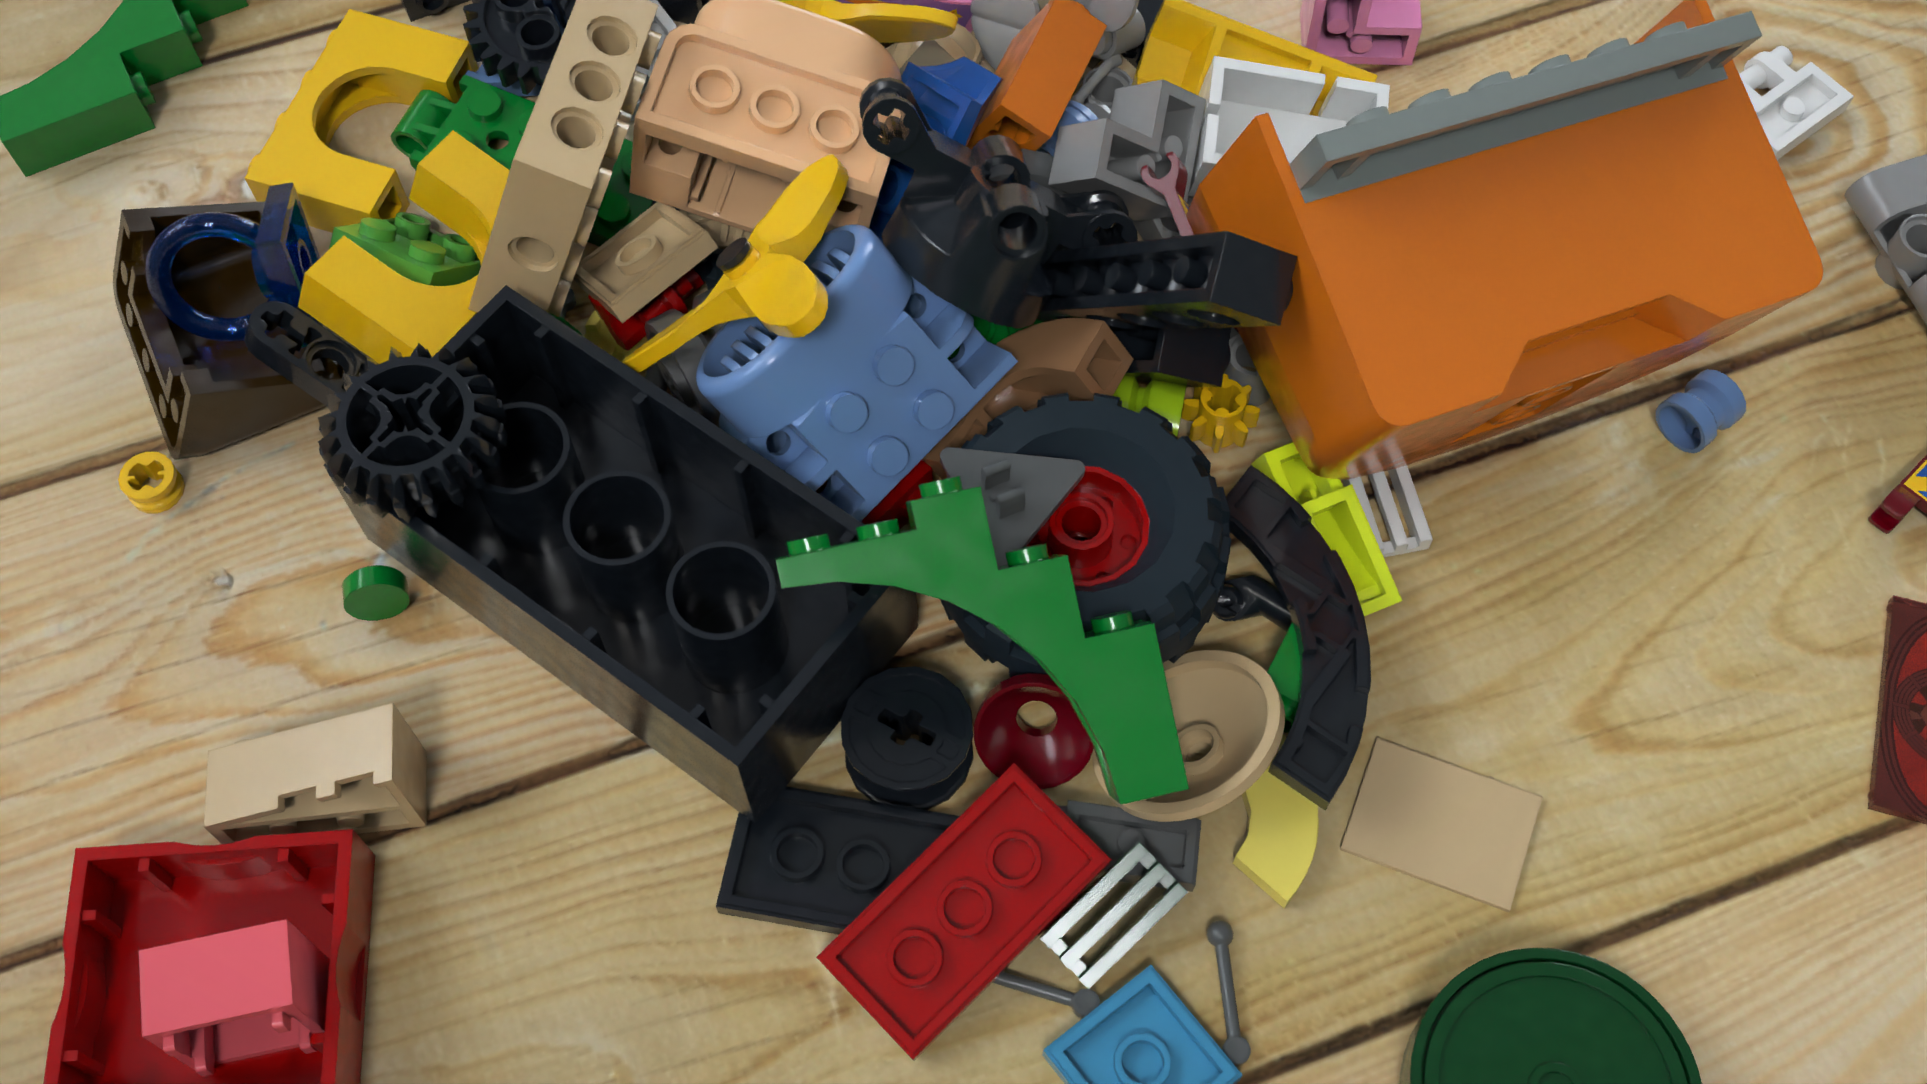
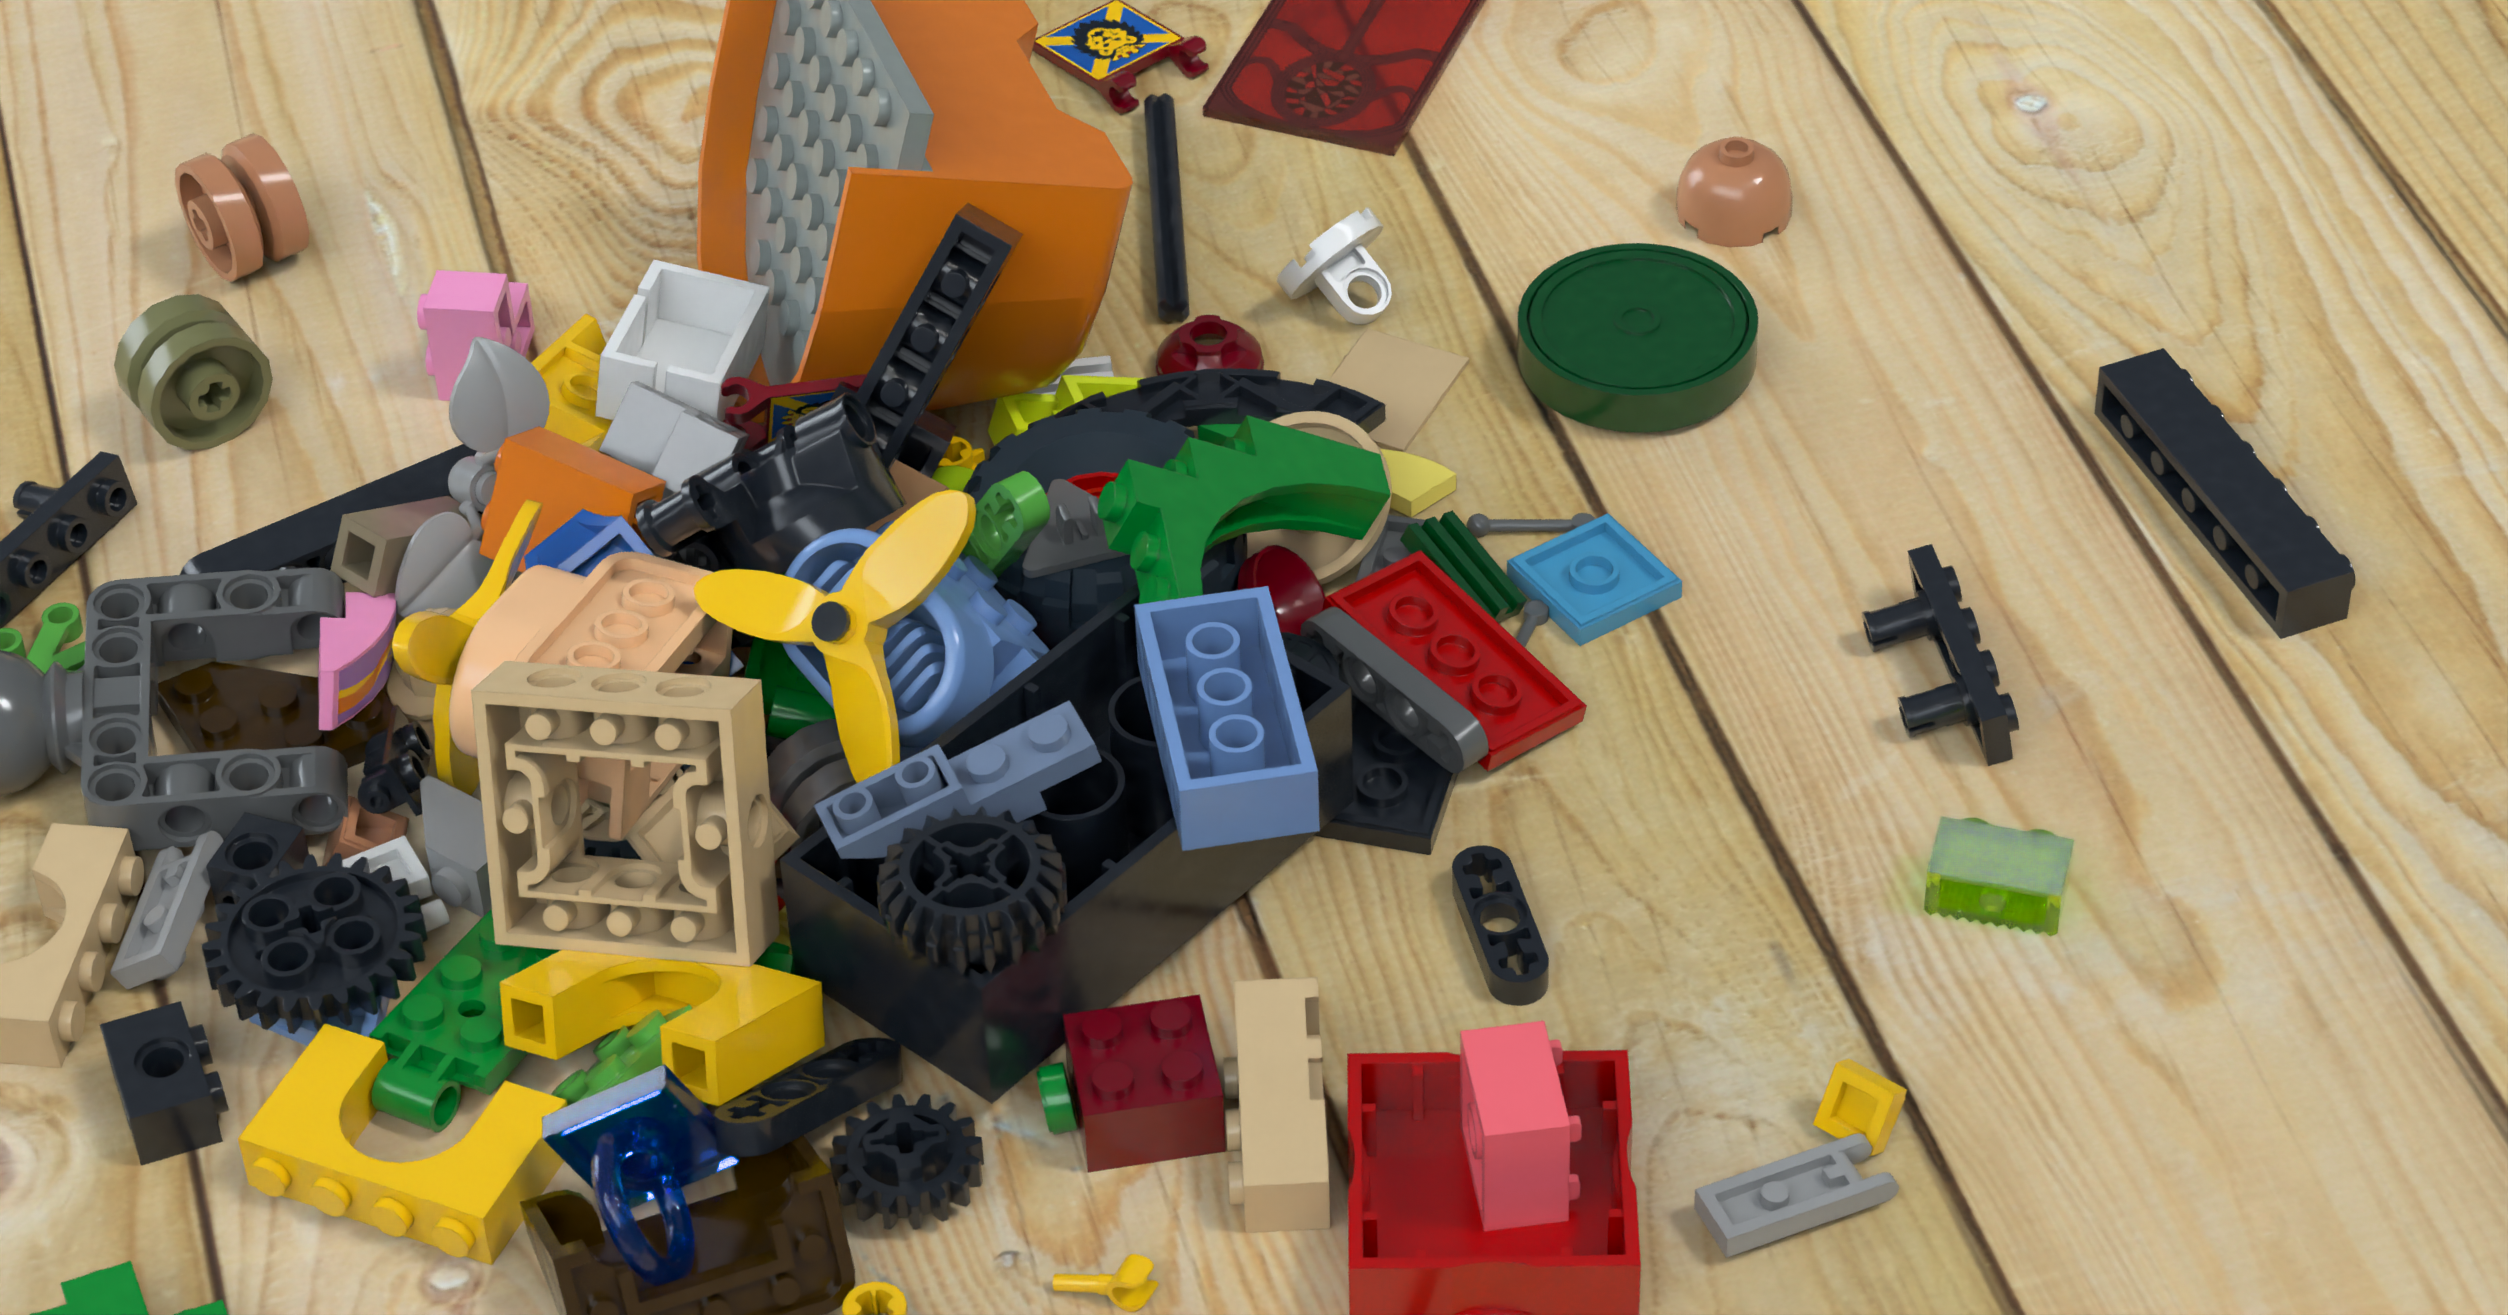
camera: 85 degrees left, 20 degrees down
white plate [1739,46,1854,160] -> none
none -> sand blue slope [814,700,1102,859]
none -> black gear [830,1094,984,1230]
none -> bright green beam [962,471,1050,578]
none -> yellow hand [1052,1254,1159,1312]
none -> dark red brick [1063,994,1226,1173]
none -> medium blue brick [1134,586,1320,851]
none -> black axle [1144,93,1190,323]
none -> dark red piece [1155,315,1264,376]
none -> white tile [1277,208,1392,324]
none -> dark grey beam [1300,607,1489,773]
none -> black beam [1452,845,1549,1006]

